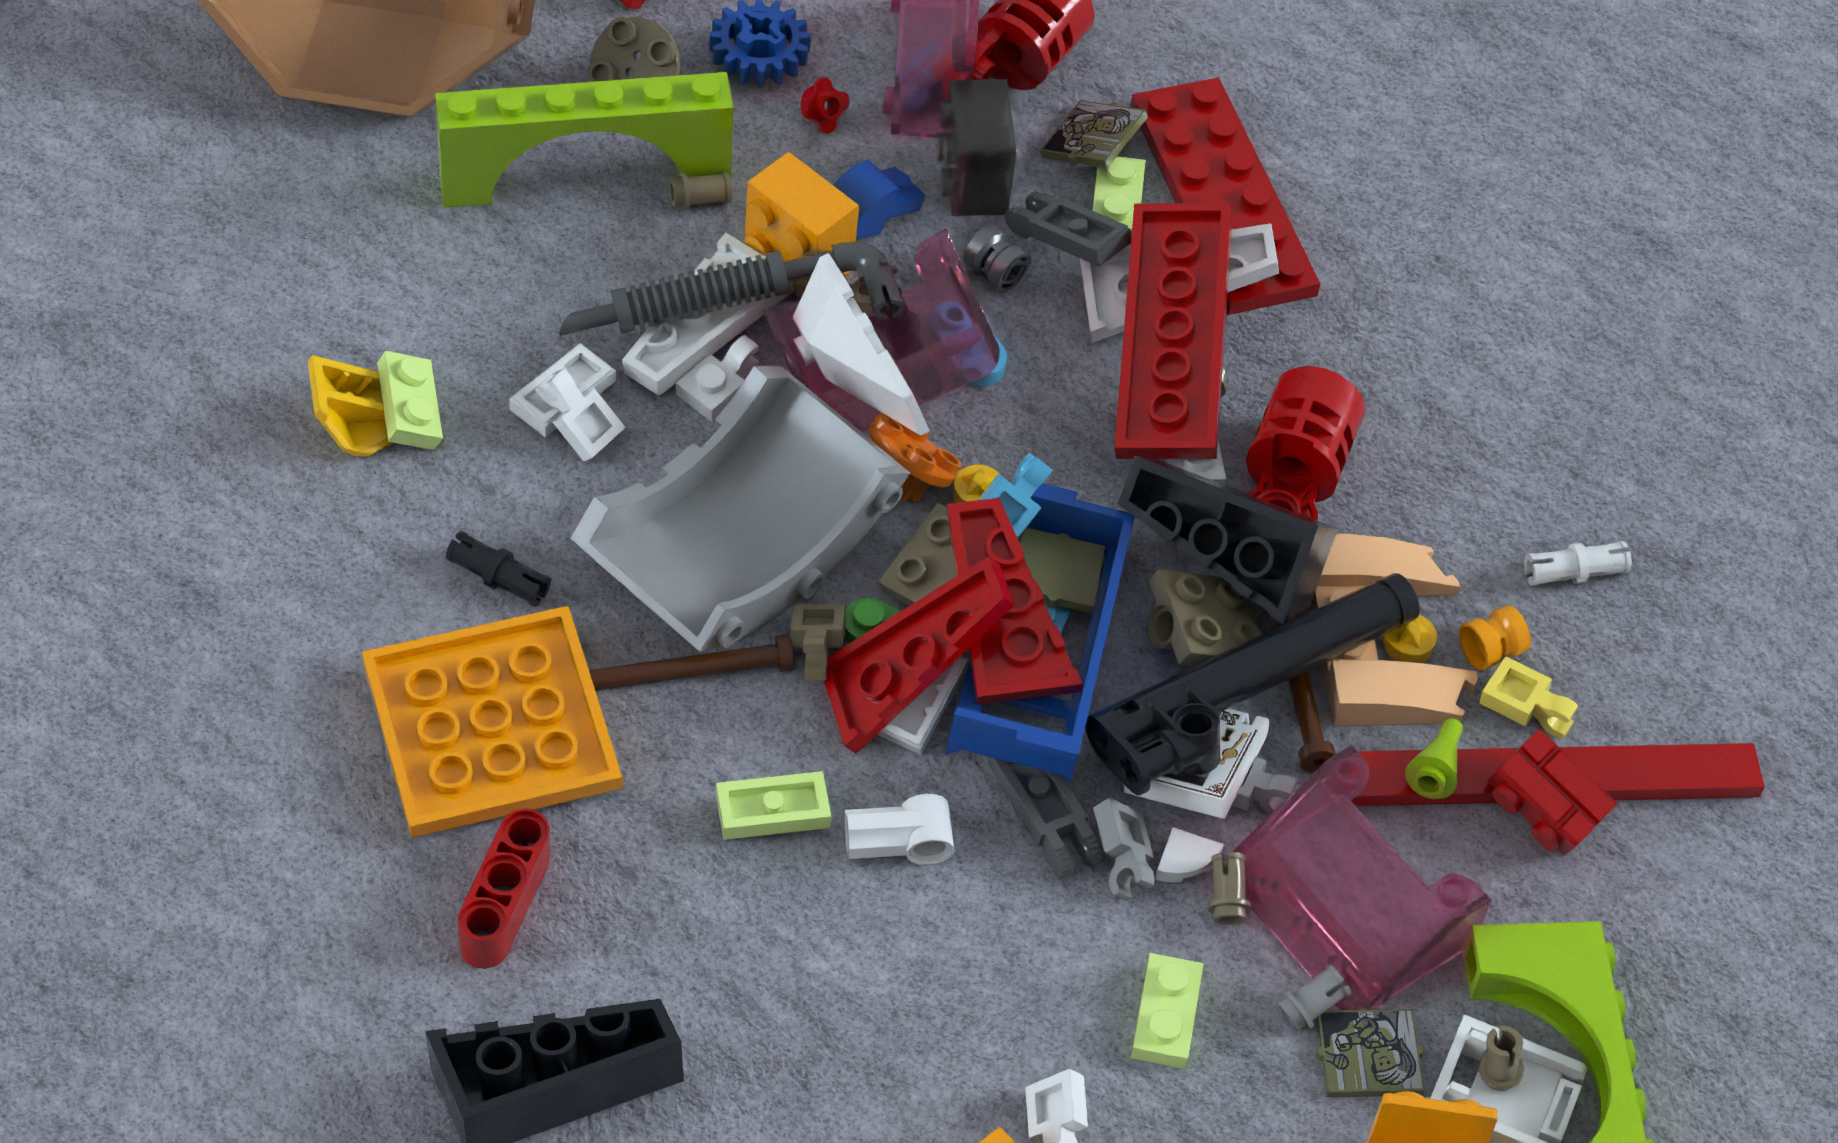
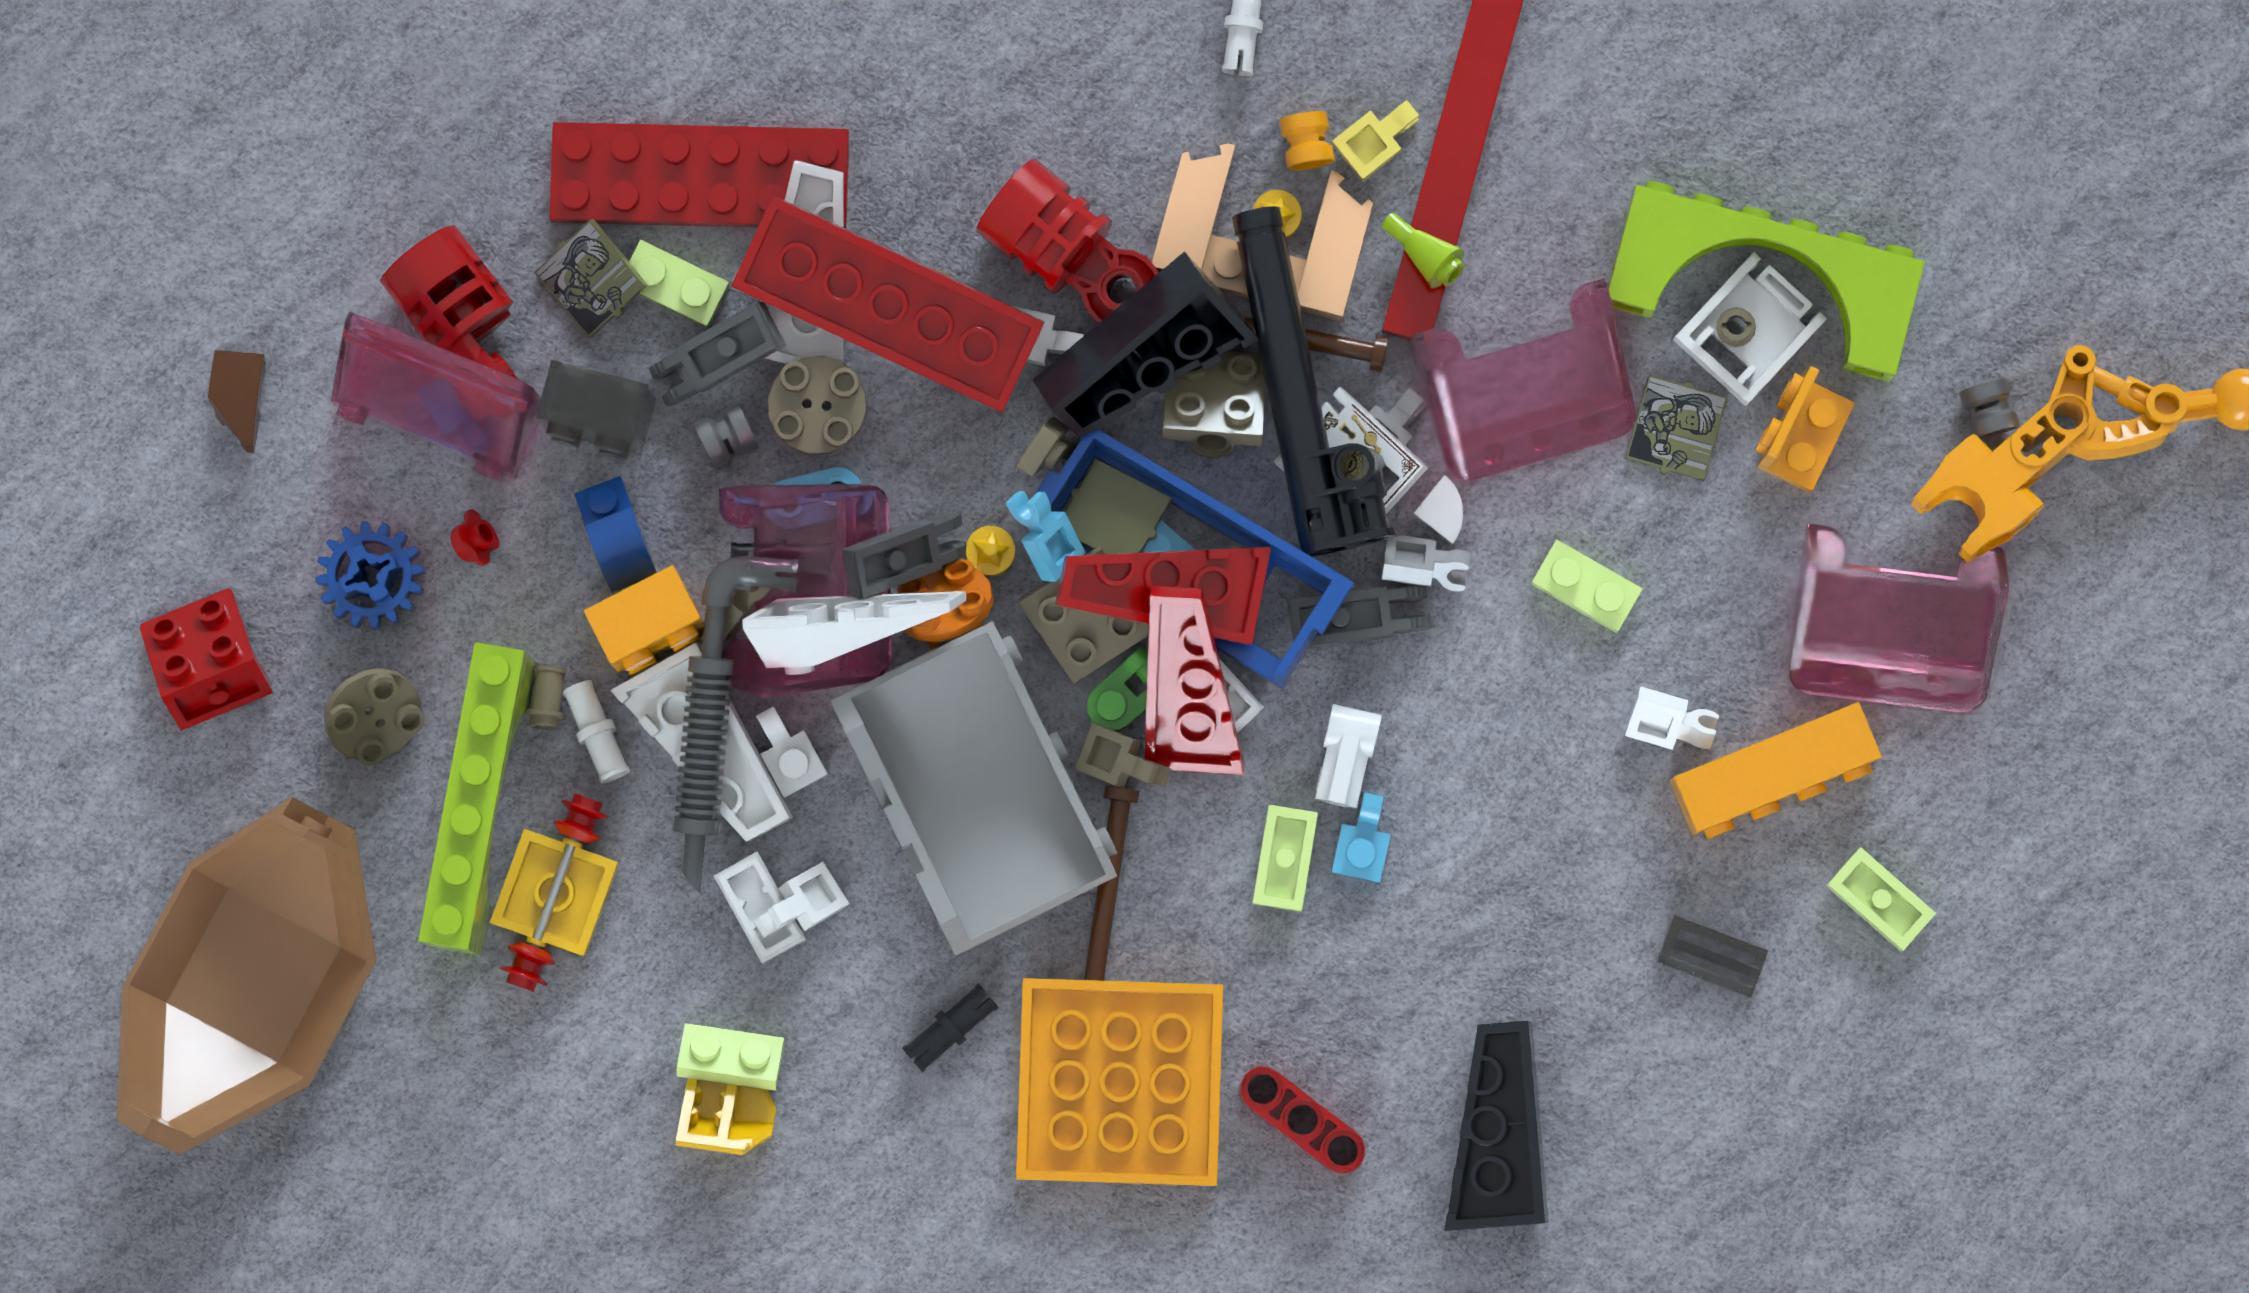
camera: 65 degrees left, 30 degrees up
dark tan pin [1208,852,1251,925] -> none
light grey pin [1278,964,1352,1031] -> none
red brick [1487,728,1617,855] -> none
none -> yellow plate [490,793,620,992]
none -> white pin [563,680,630,784]
none -> dark tan plate [768,356,867,455]
none -> dark grey hinge [842,511,967,599]
none -> dark tan plate [1016,416,1080,477]
none -> medium azure plate [1331,792,1391,883]

